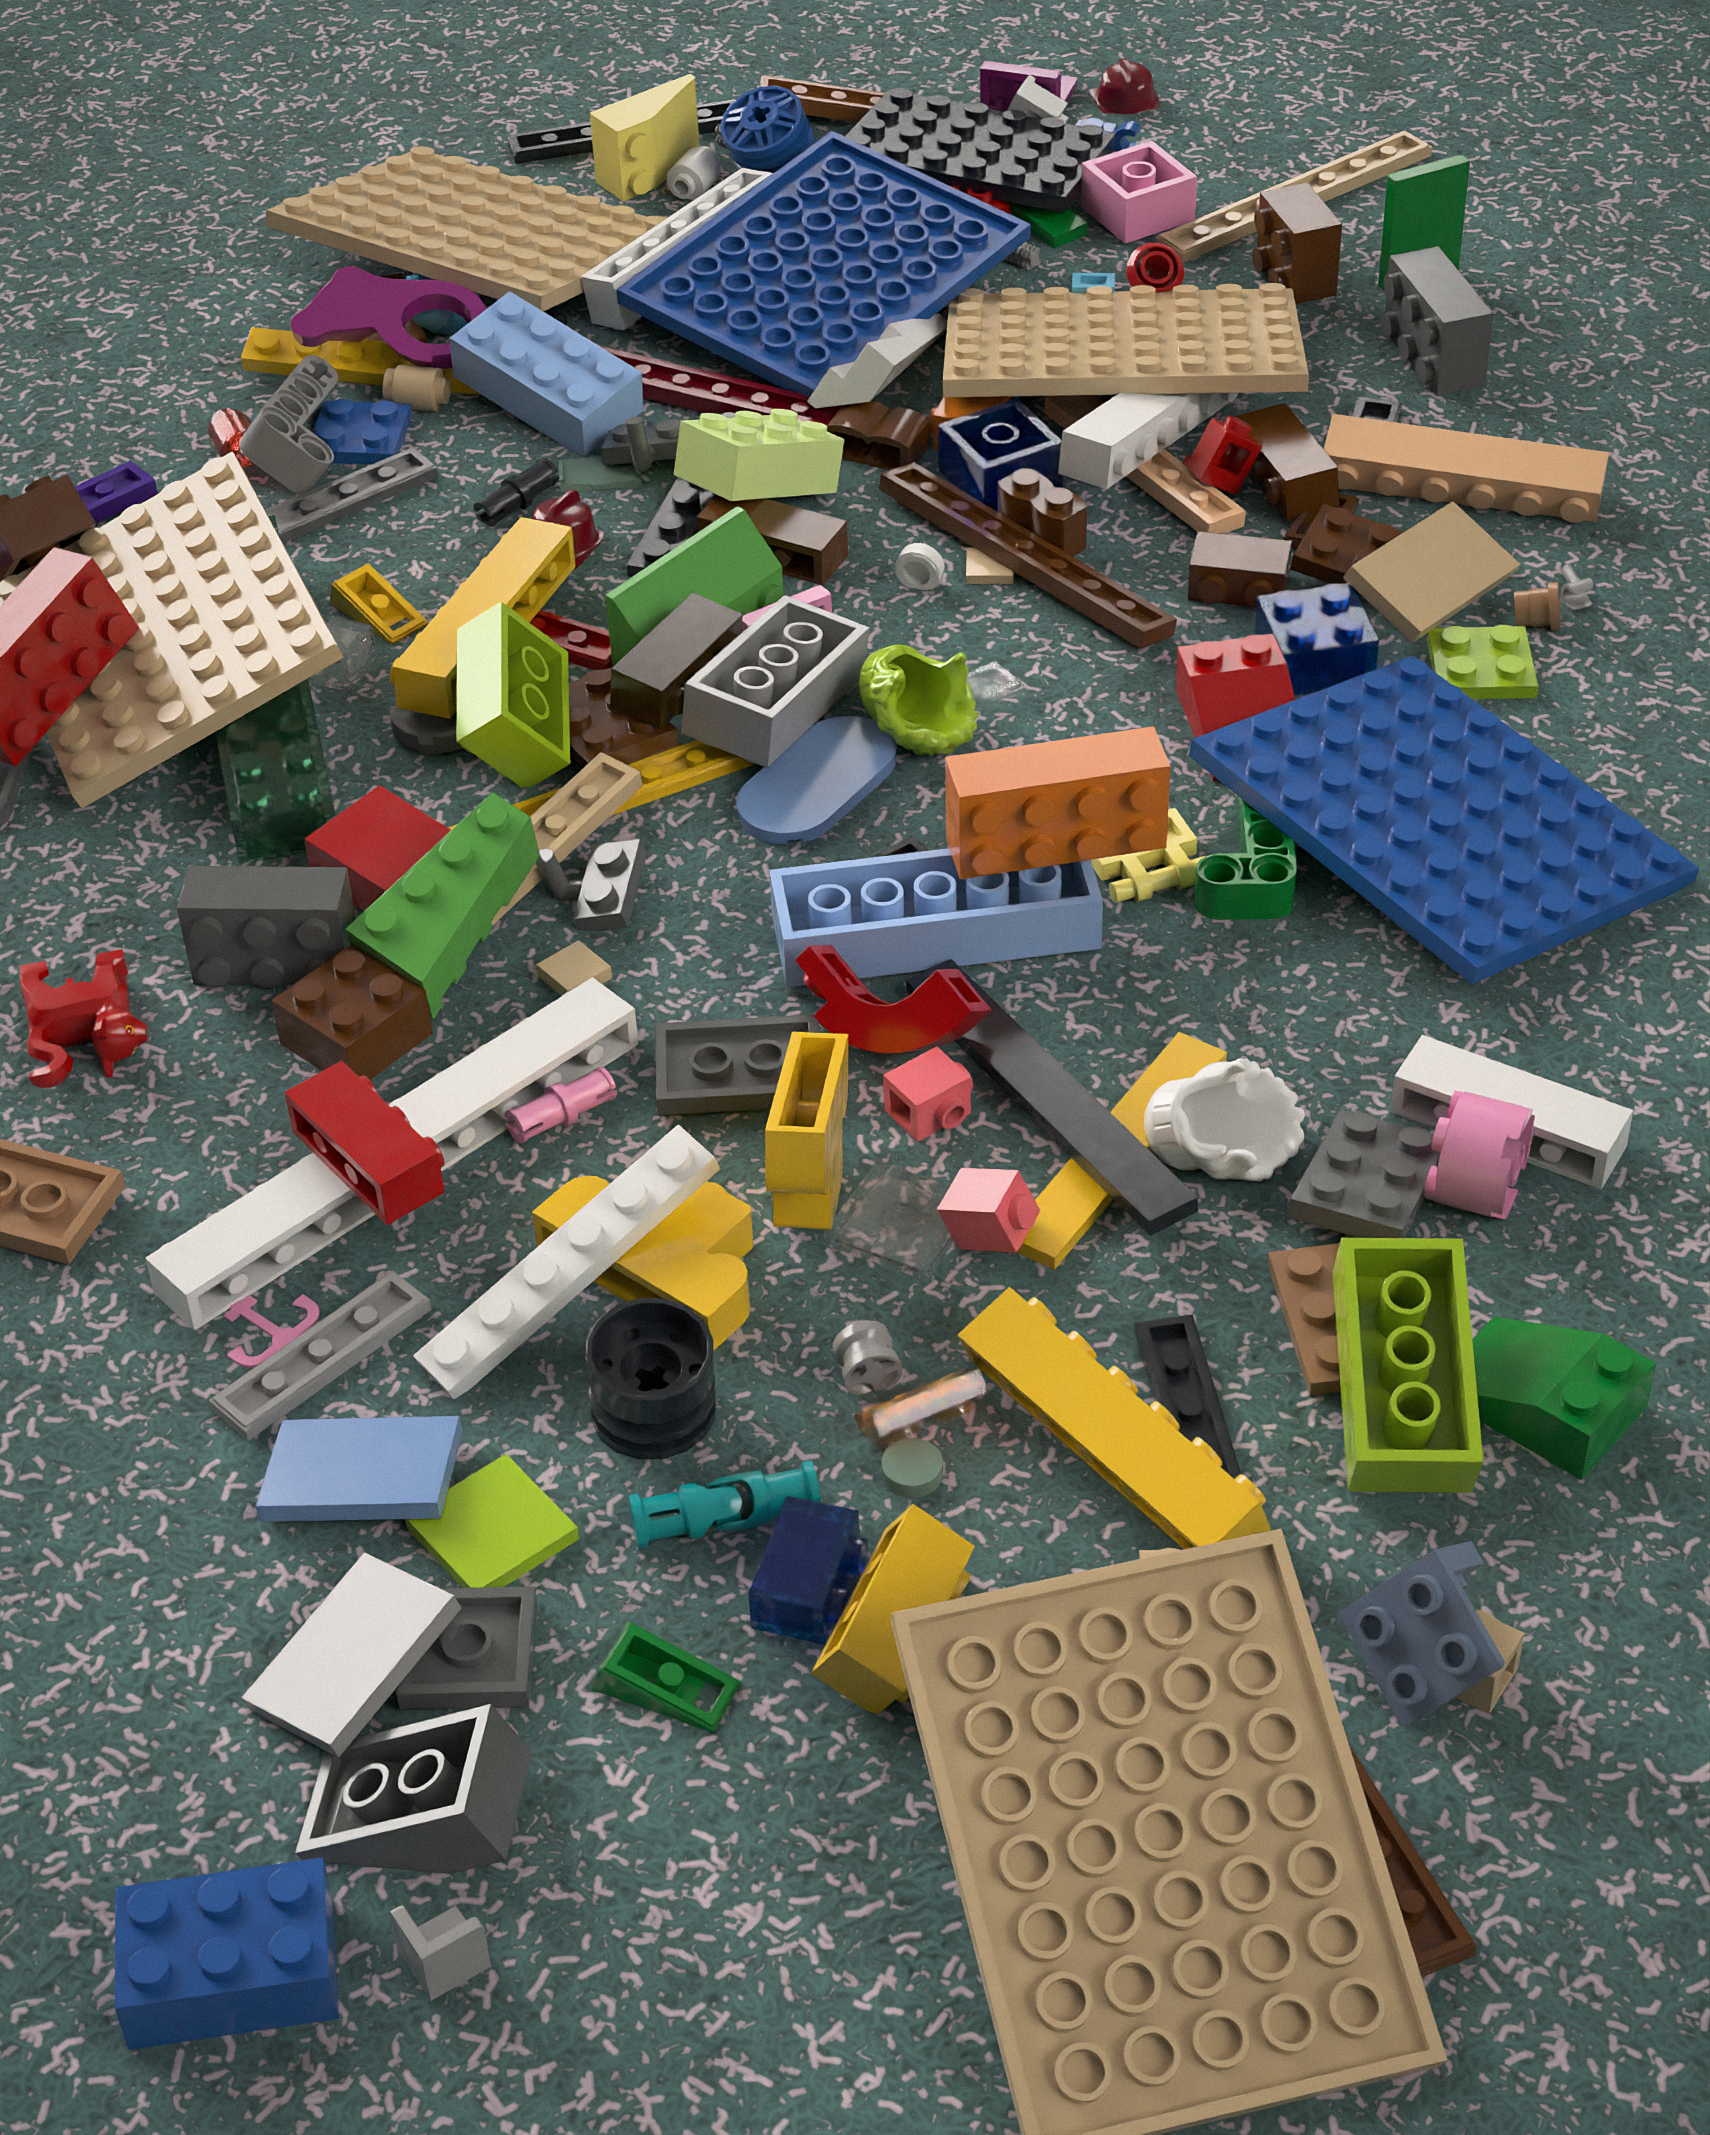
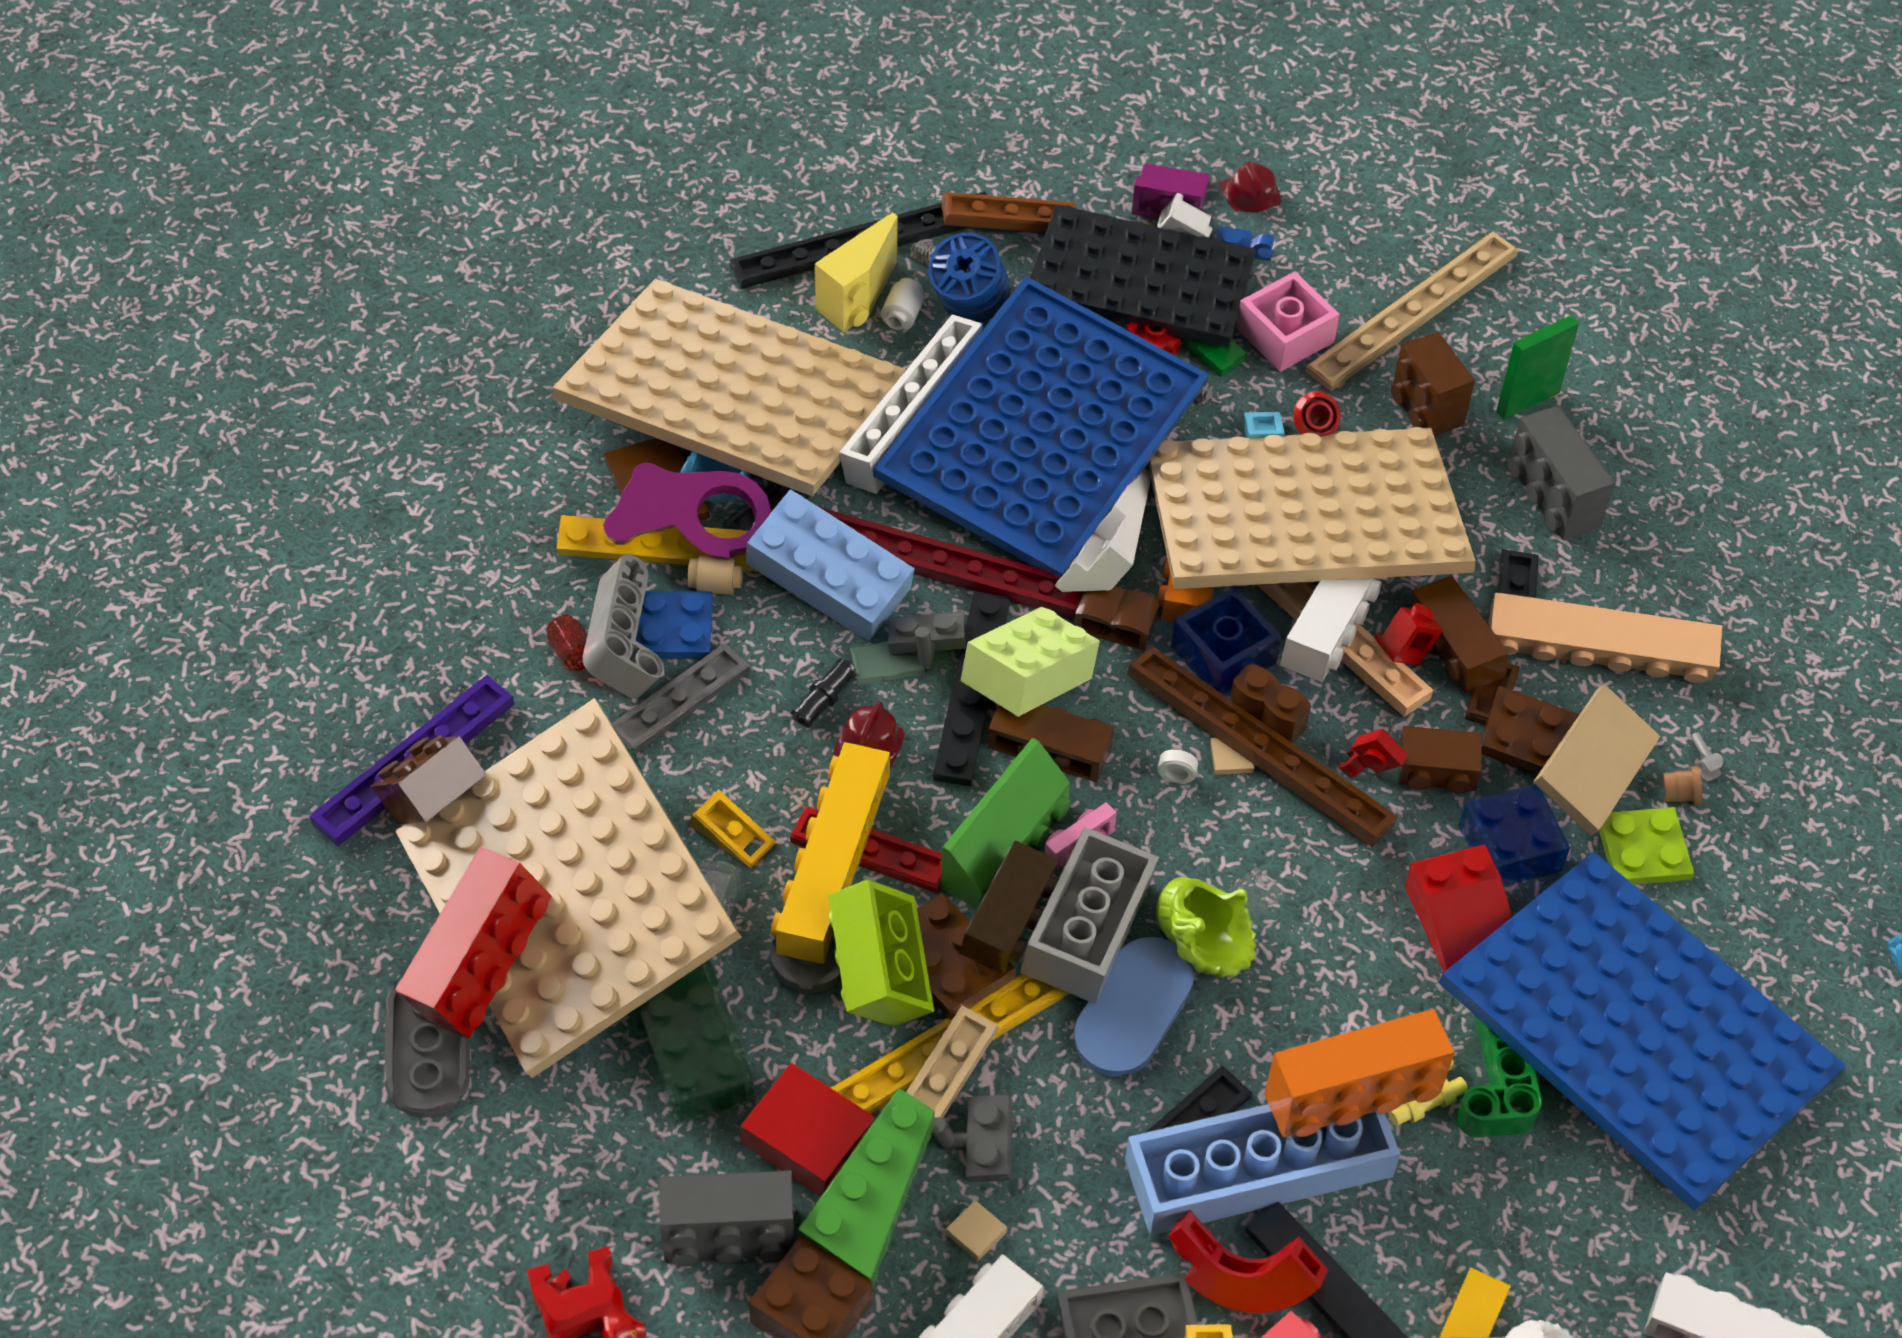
camera: 10 degrees left, 10 degrees up
none -> red plate [1338,729,1408,778]

